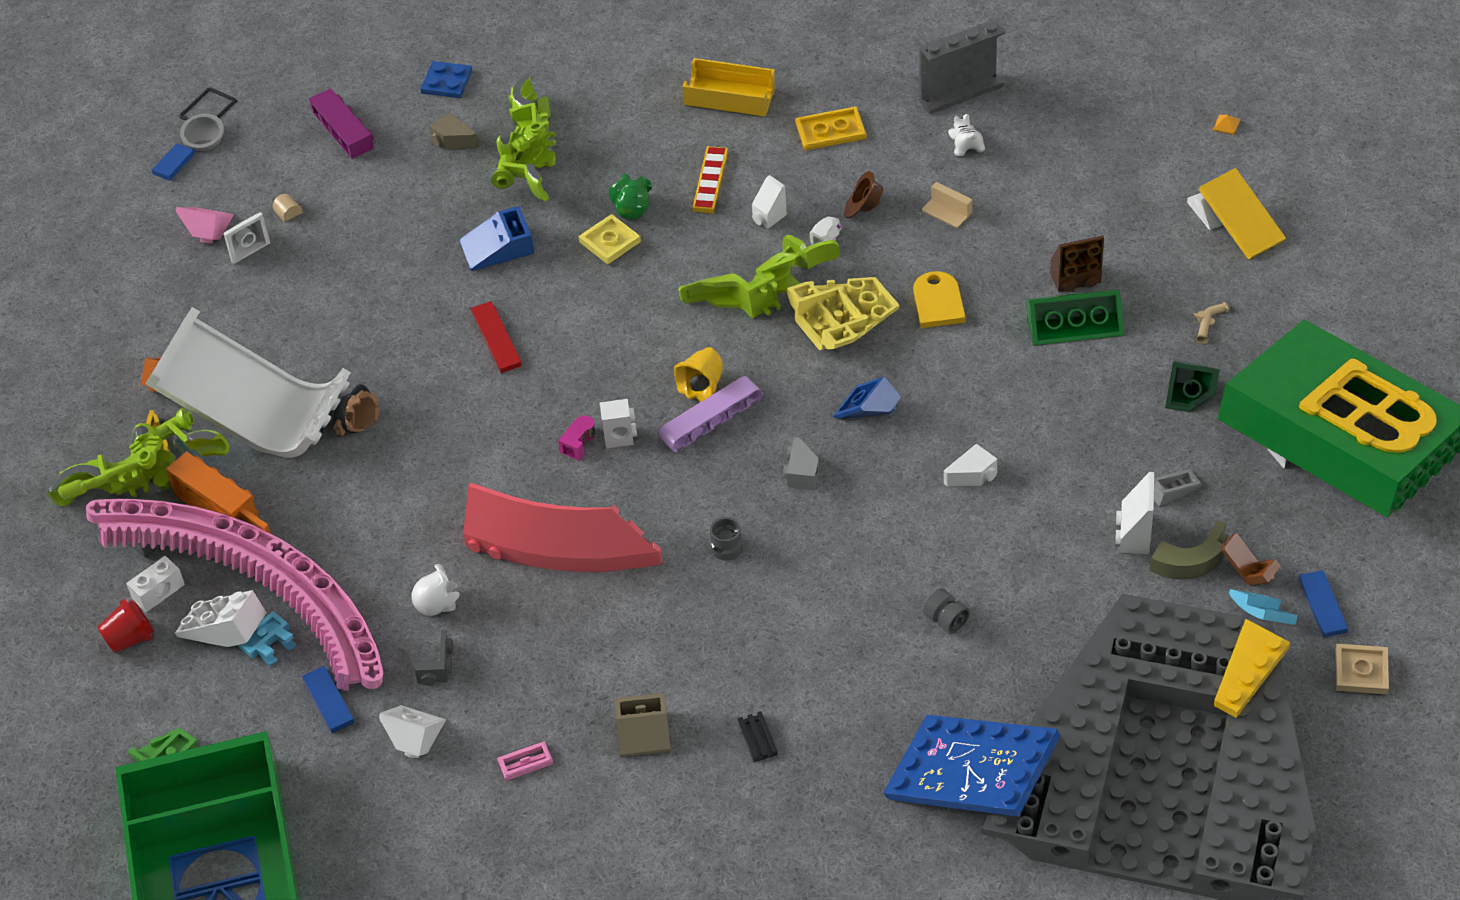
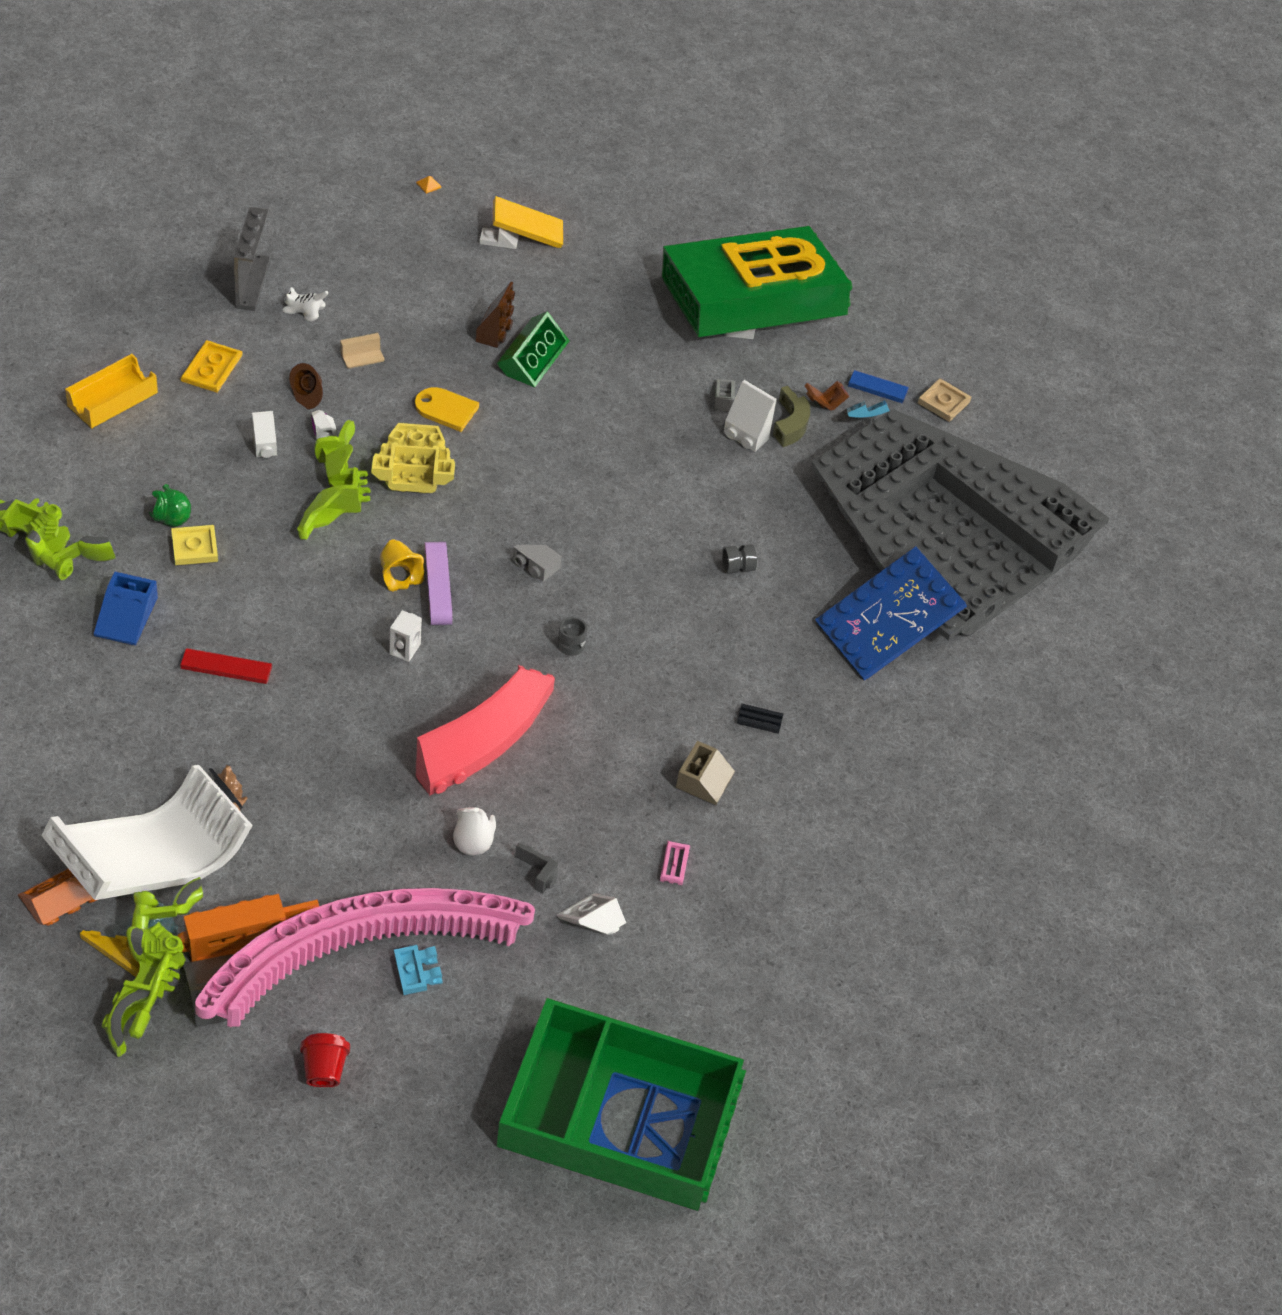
camera: 70 degrees left, 0 degrees up
white brick [126,556,185,612] -> none
bright green wing [128,728,199,762] -> none
white slope [175,590,267,647] -> none
blue tile [302,665,355,733] -> none
dark pink leg [558,415,596,461] -> none
tile [692,146,728,213] -> none
blue slope [833,377,901,419] -> none
white slope [944,444,997,486] -> none
dark green slope [1165,360,1220,412] -> none
tan piece [1193,302,1229,344] -> none
yellow wing [1214,619,1290,718] -> none

